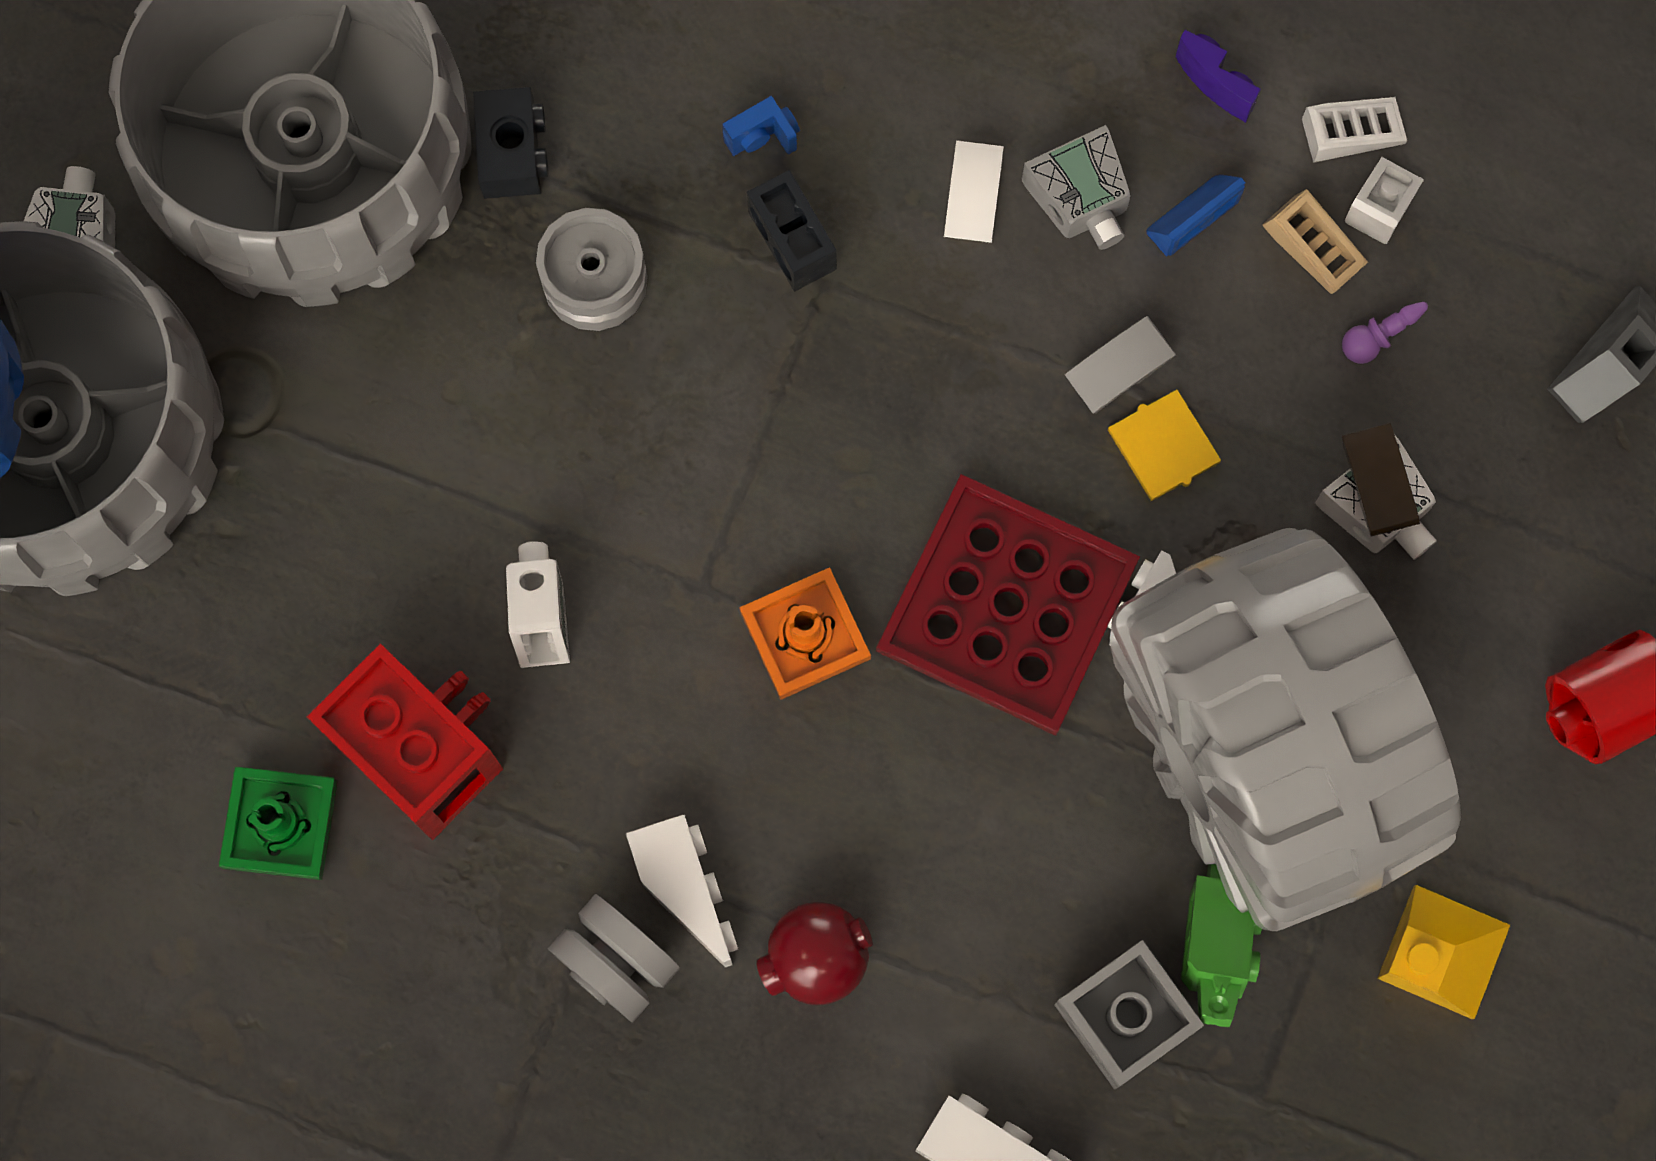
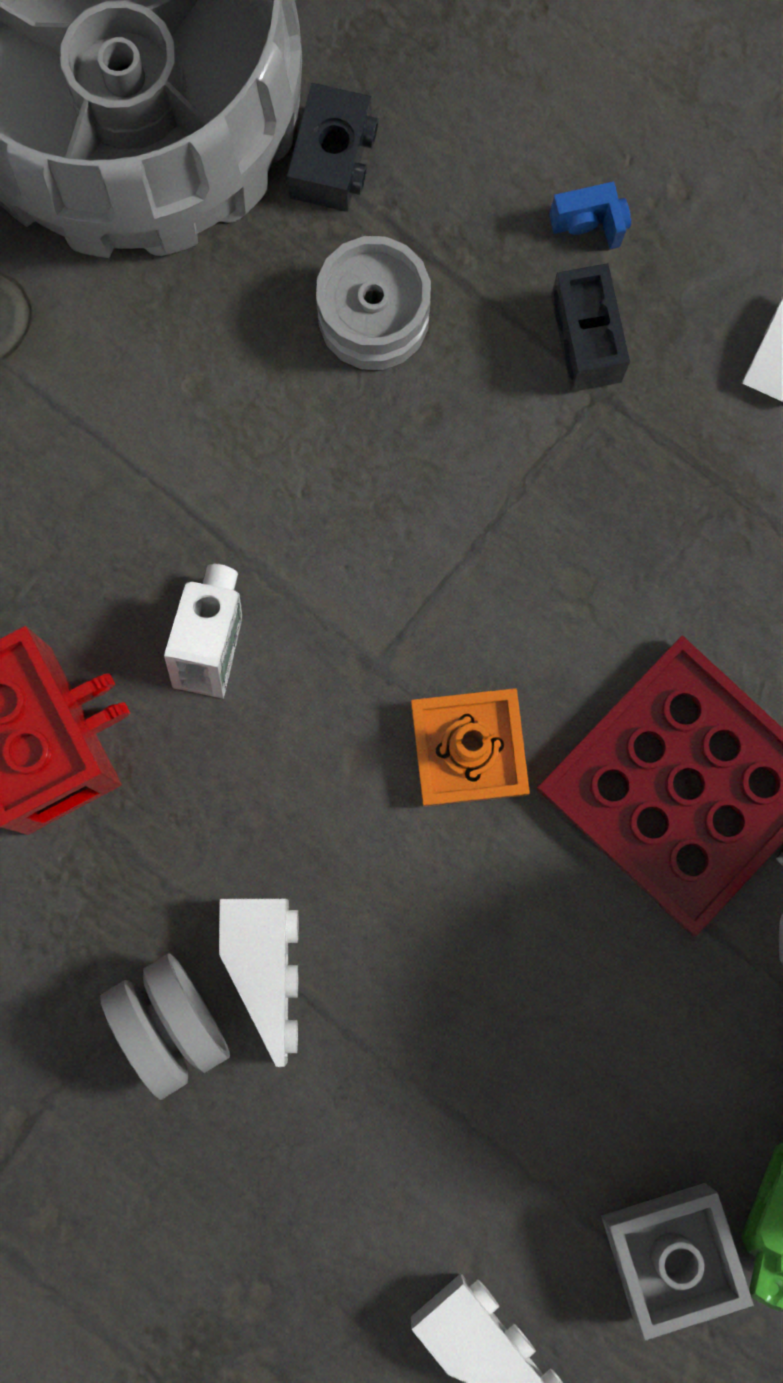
camera: 15 degrees right, 5 degrees up
dark red brick [756,902,873,1005] -> none

